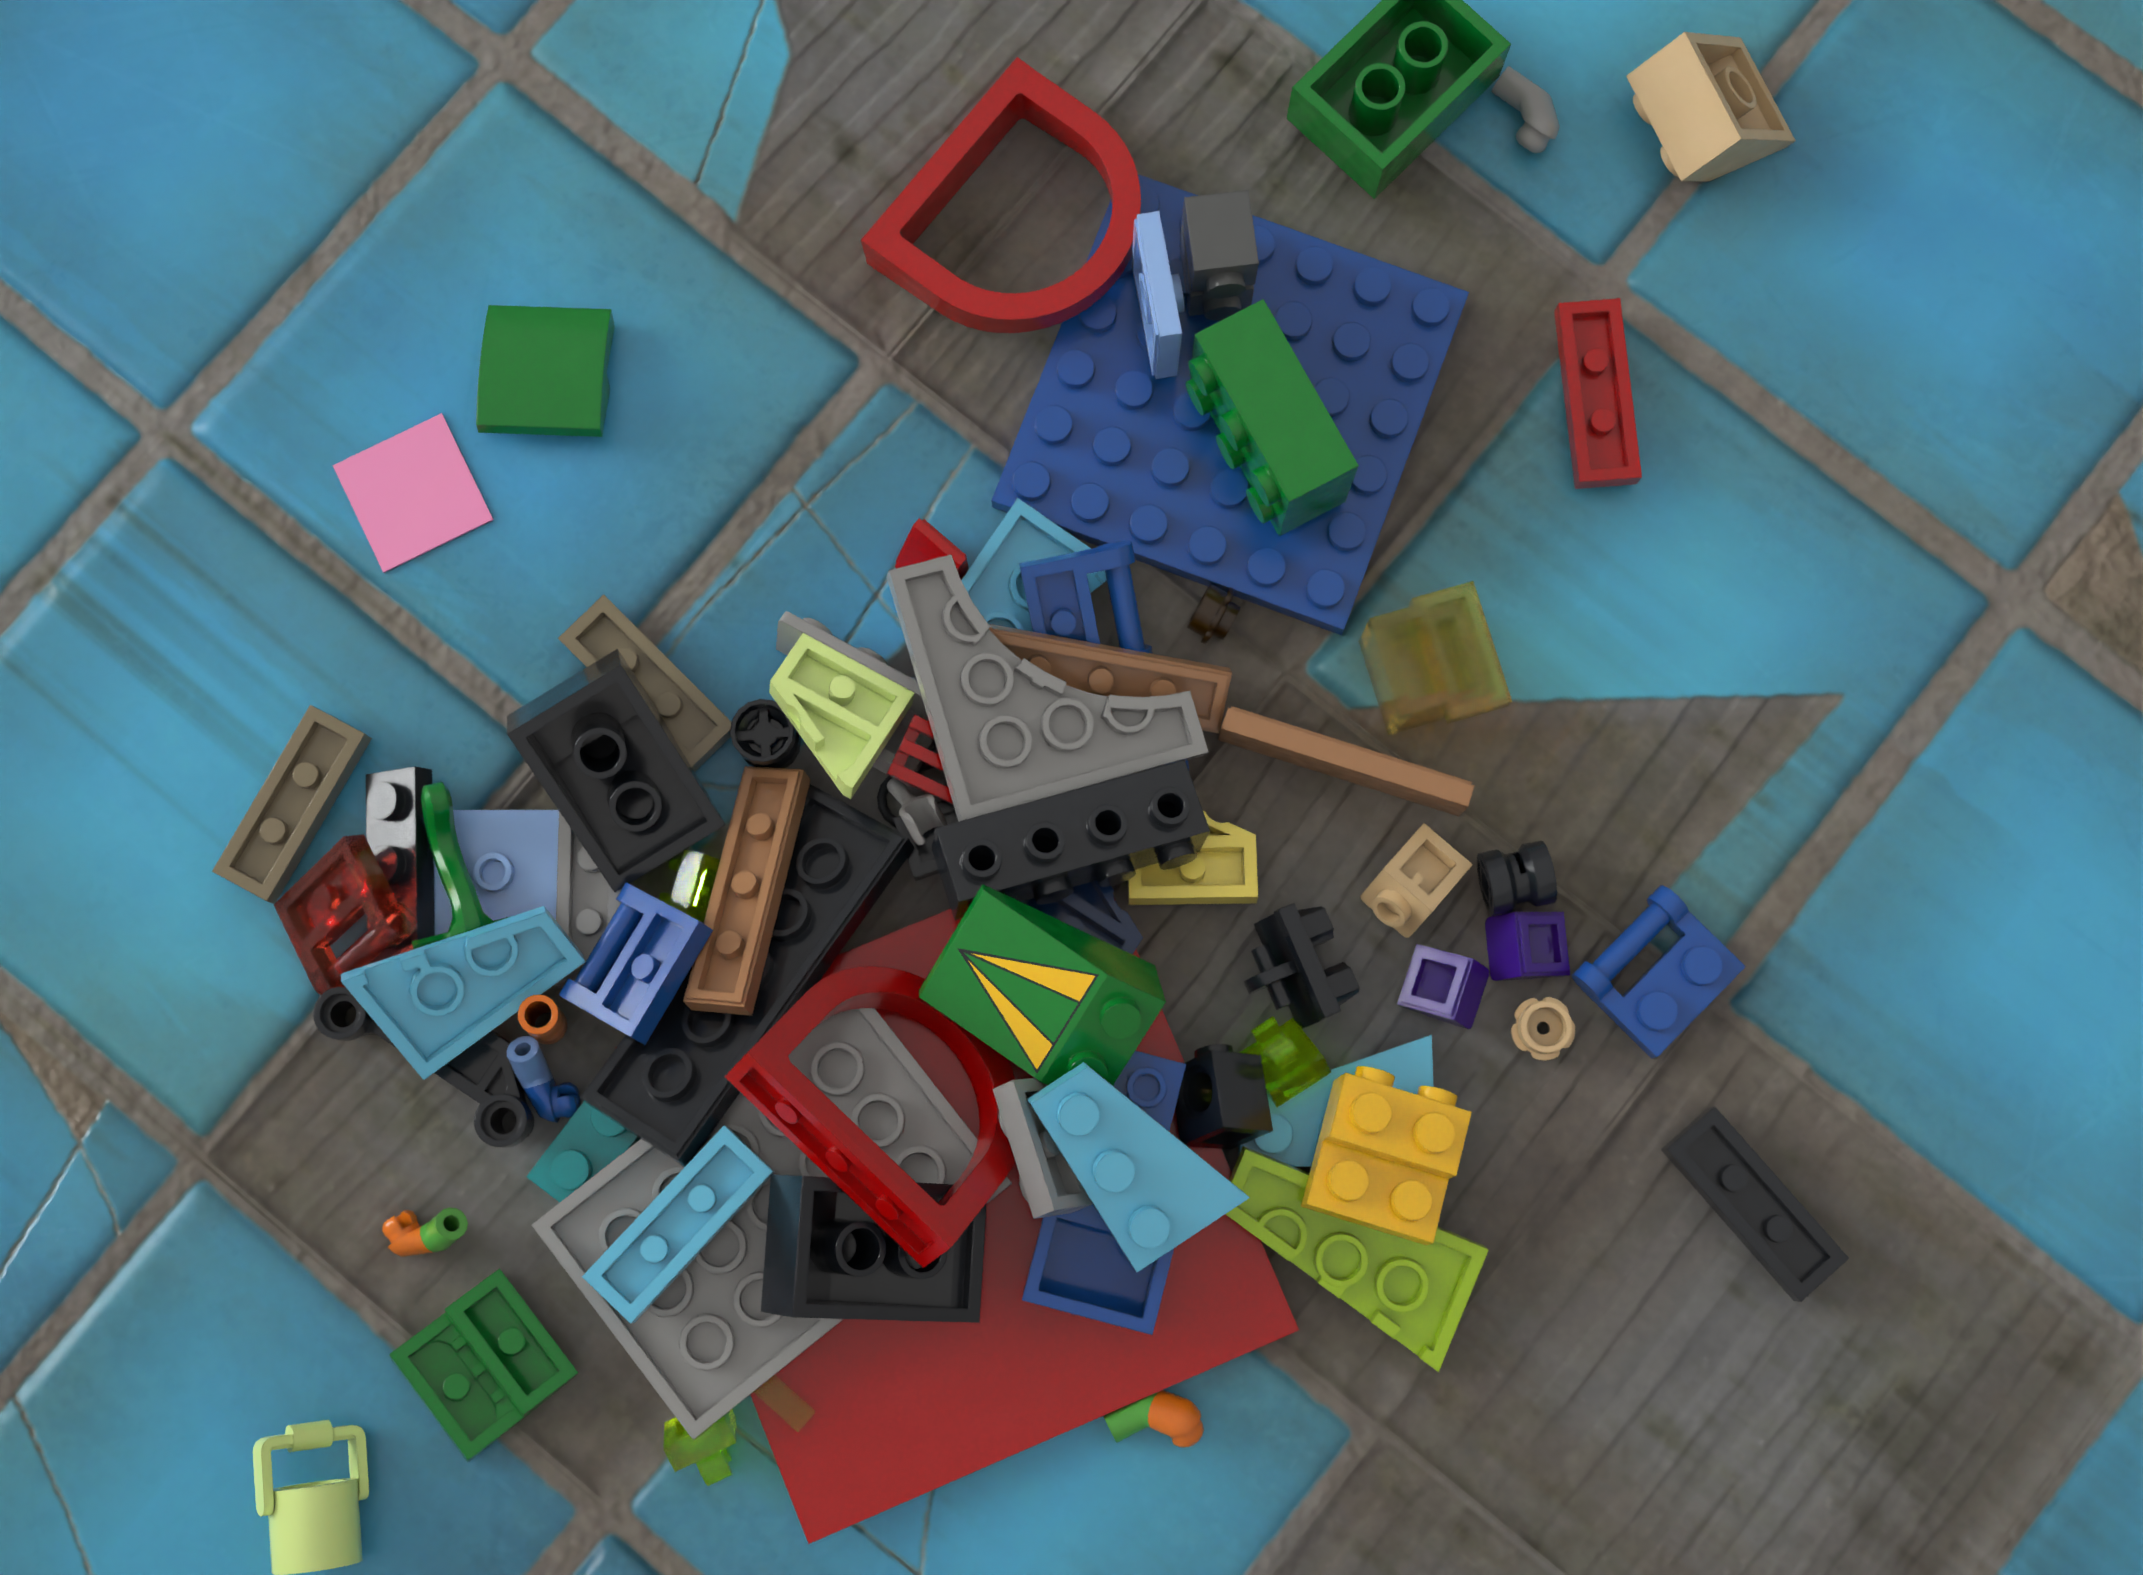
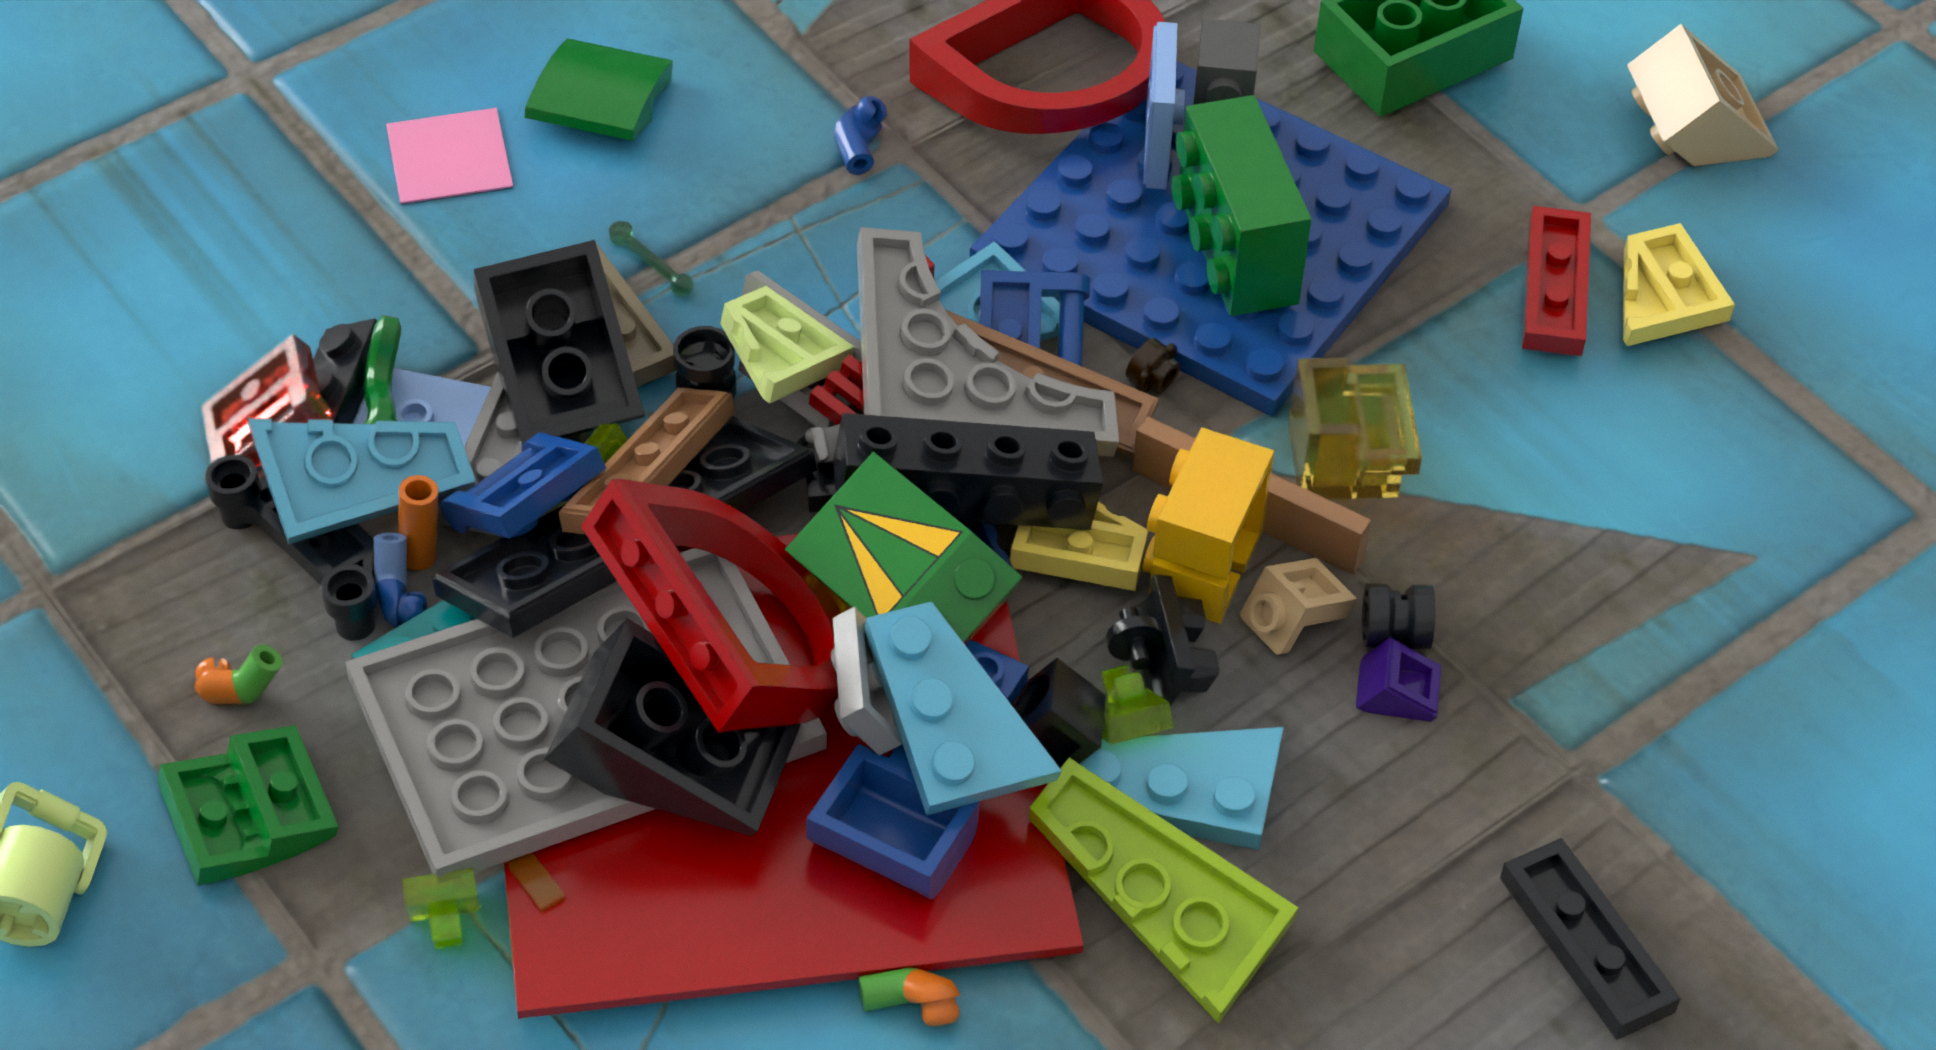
camera: 10 degrees right, 30 degrees down
dark tan plate [212,705,372,904] -> none
medium azure plate [582,1125,775,1324] -> none
yellow plate [1301,1066,1472,1246] -> none
dark purple slope [1397,944,1489,1029] -> none
light grey arm [1491,66,1560,154] -> none
tan plate [1511,997,1575,1061] -> none
blue plate [1571,885,1746,1059] -> none
none -> clear green hinge [609,221,694,297]
none -> blue arm [834,96,887,175]
none -> yellow piece [1143,427,1275,624]
none -> light yellow wing [1623,223,1735,346]

